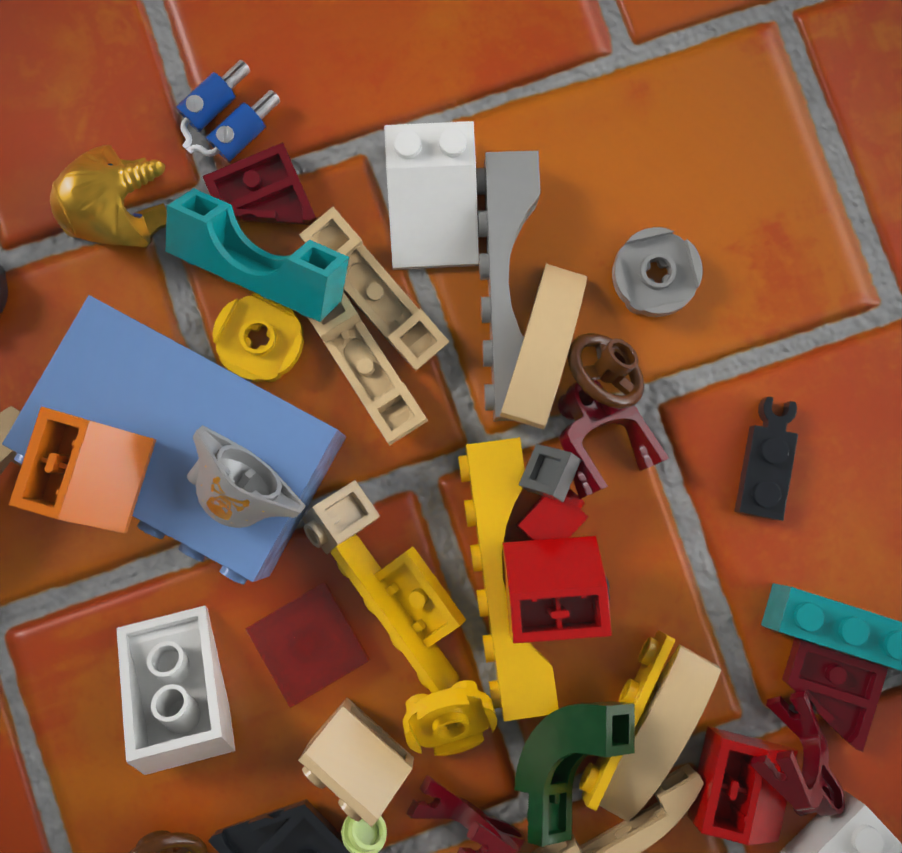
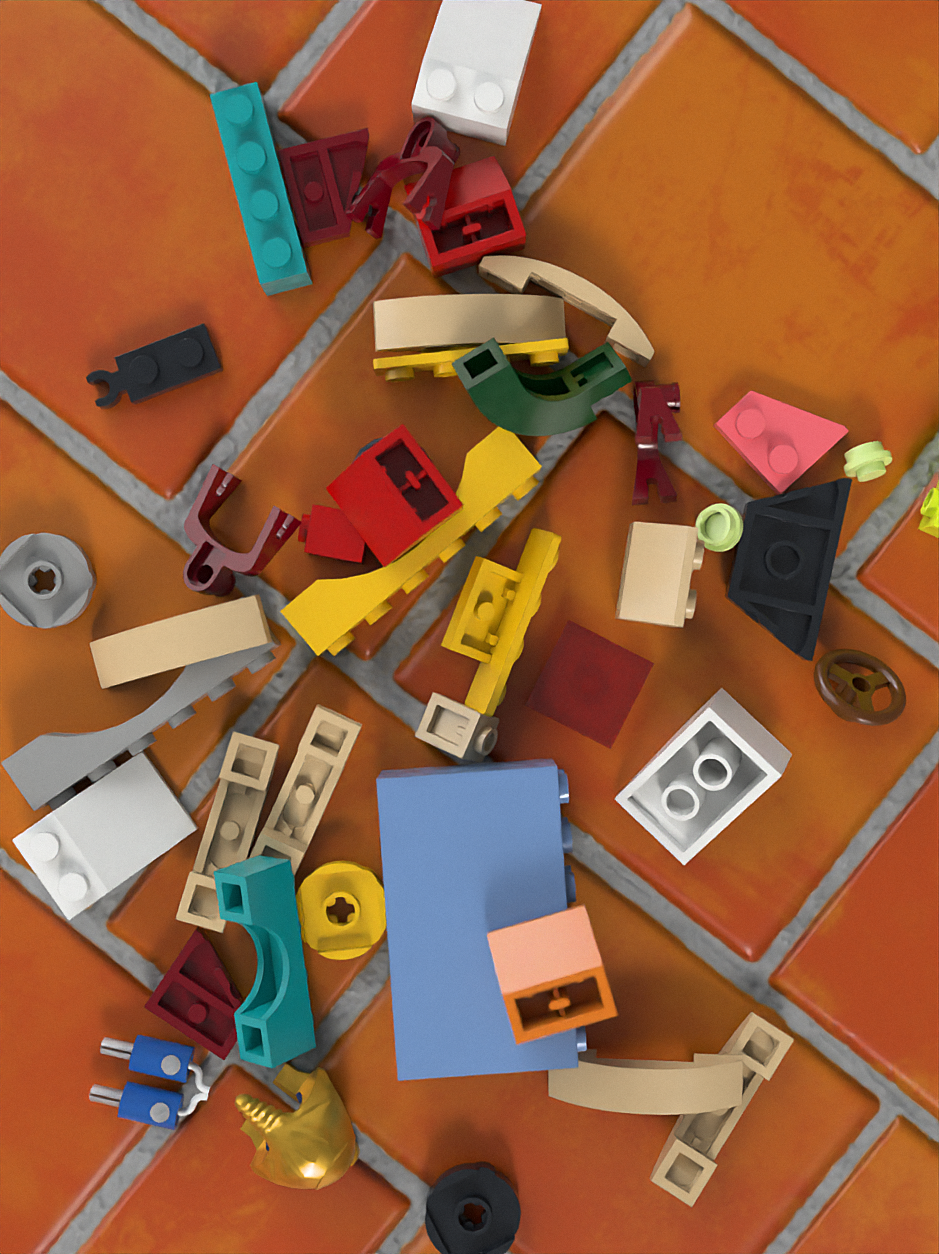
camera: 115 degrees left, 5 degrees up
light grey hat [187,425,306,528] -> none
yellow plate [403,680,497,756] -> none
dark grey plate [519,444,581,502] -> none
reddish brown piece [568,333,644,409] -> none

